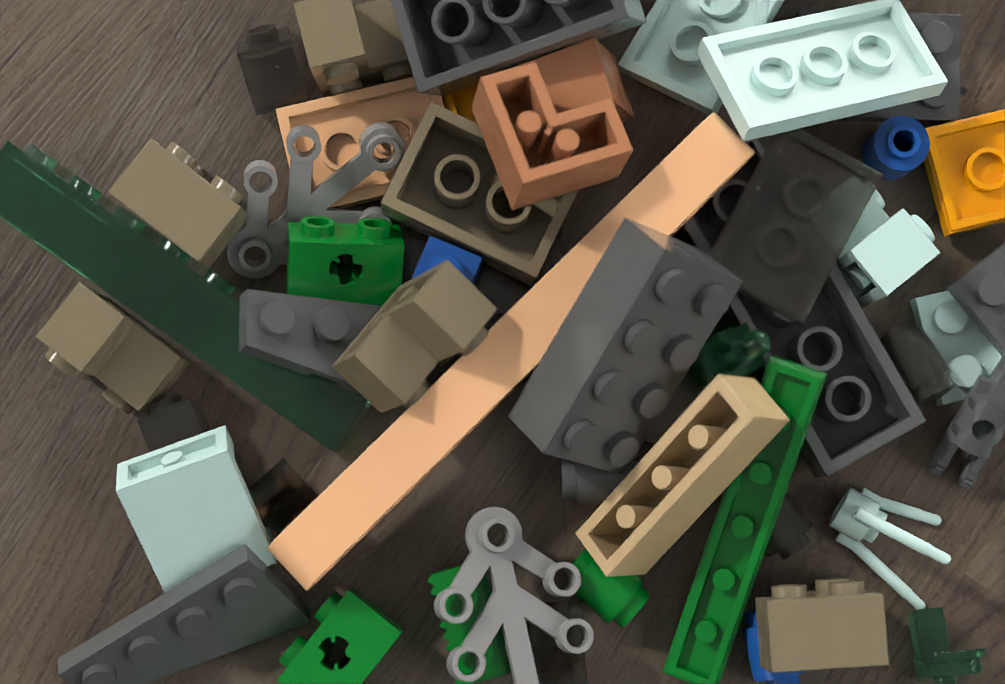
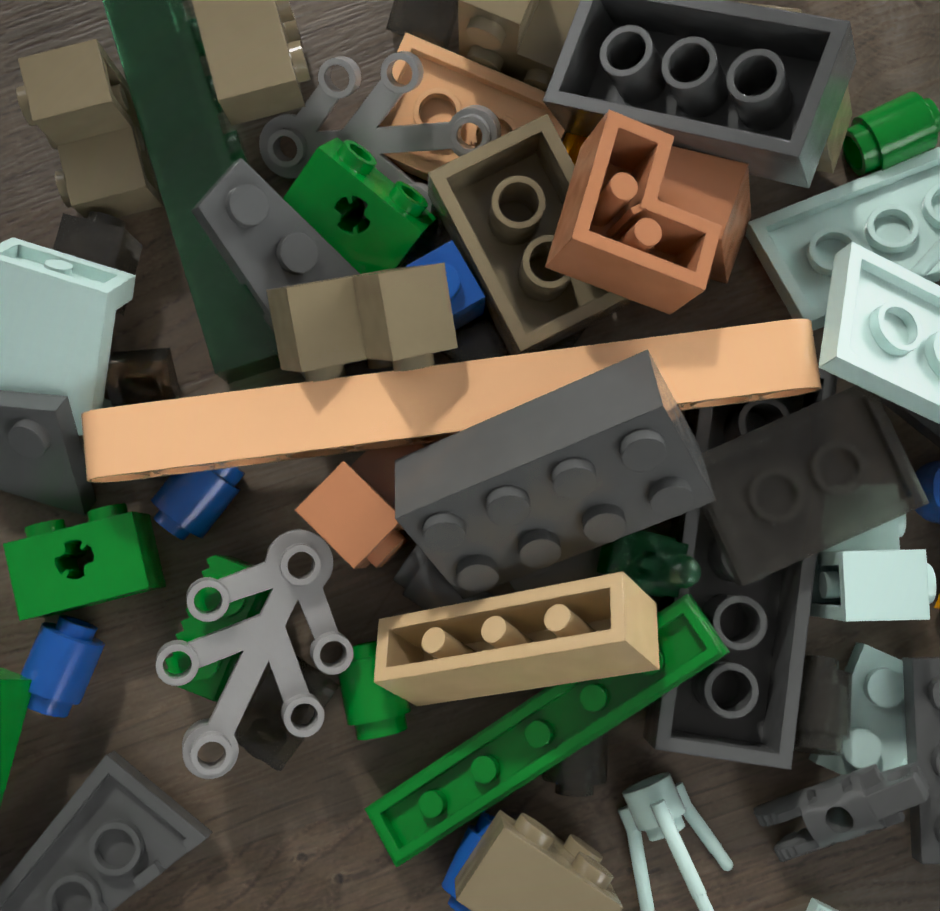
camera: 40 degrees right, 0 degrees up
none -> blue brick [151,467,245,541]
none -> nougat brick [295,444,424,569]

